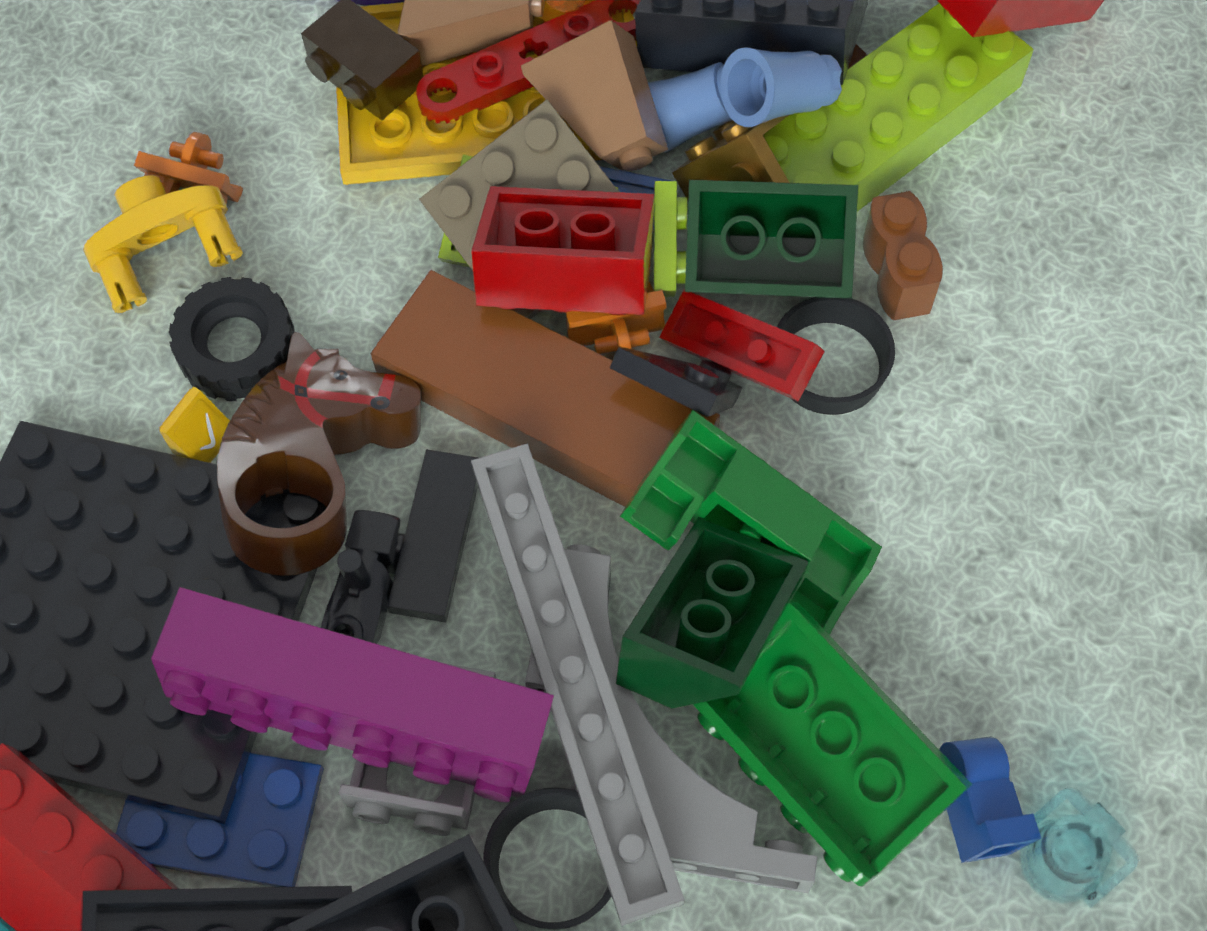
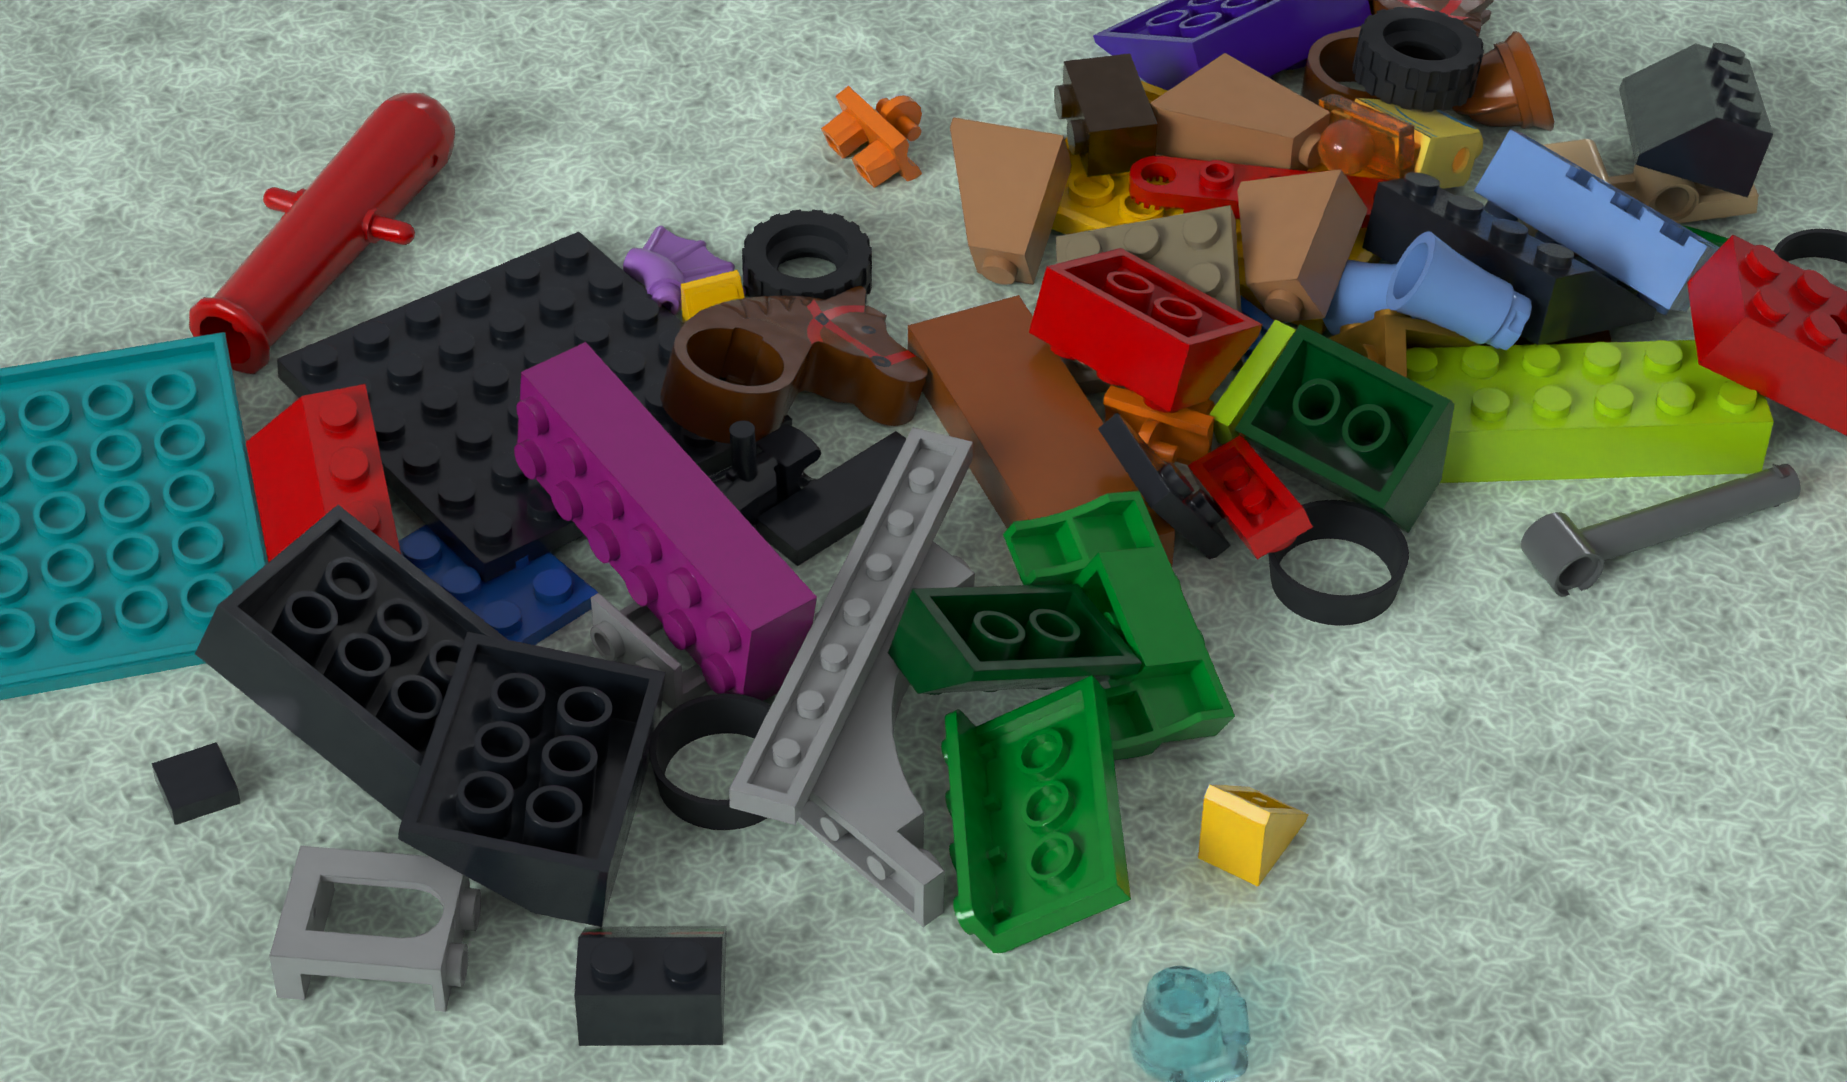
camera: 35 degrees right, 20 degrees down
yellow connector [83,175,243,313] -> none
dark orange brick [863,191,943,321] -> none
blue leg [939,736,1041,863] -> none
none -> medium lavender arm [623,226,746,315]
none -> medium nougat slope [950,117,1072,285]
none -> yellow slope [1198,784,1309,886]
none -> dark grey piece [1521,464,1801,597]

